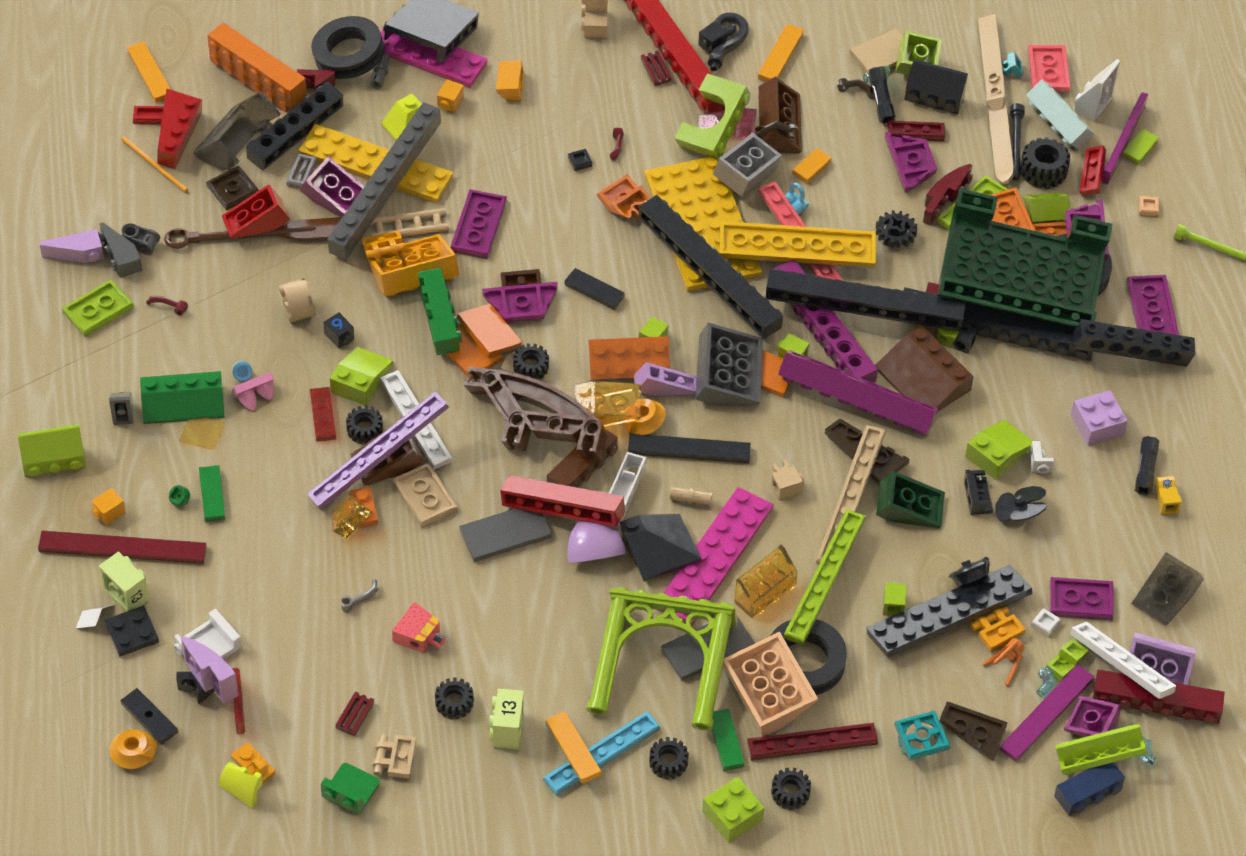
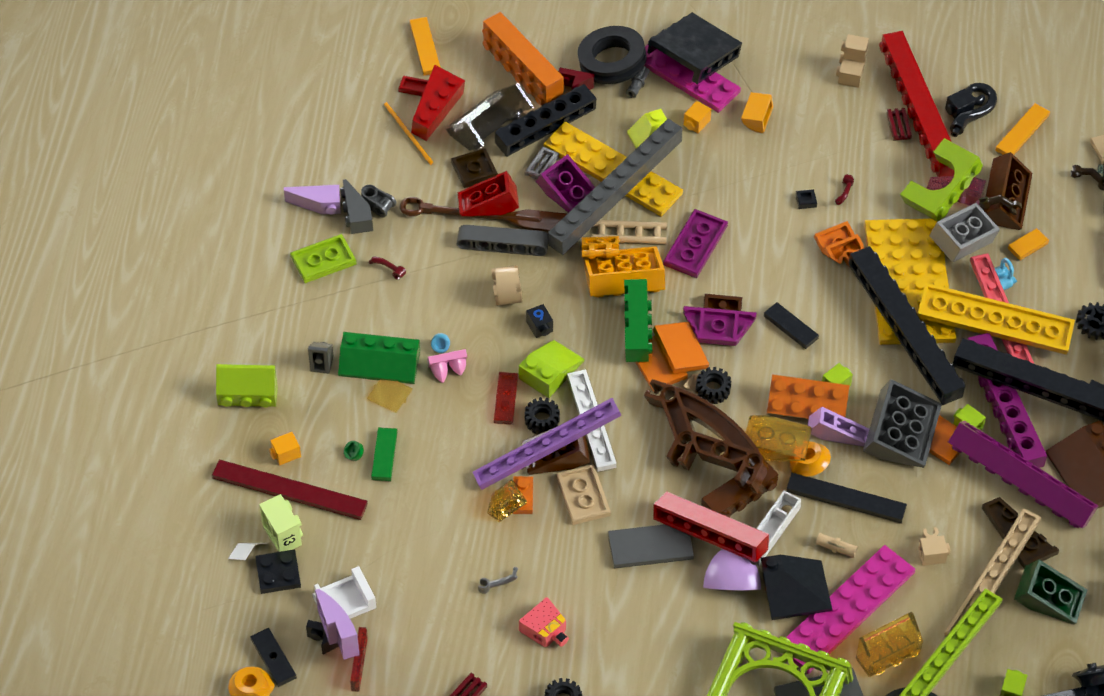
camera: 15 degrees right, 0 degrees up
none -> dark grey beam [456,225,549,256]

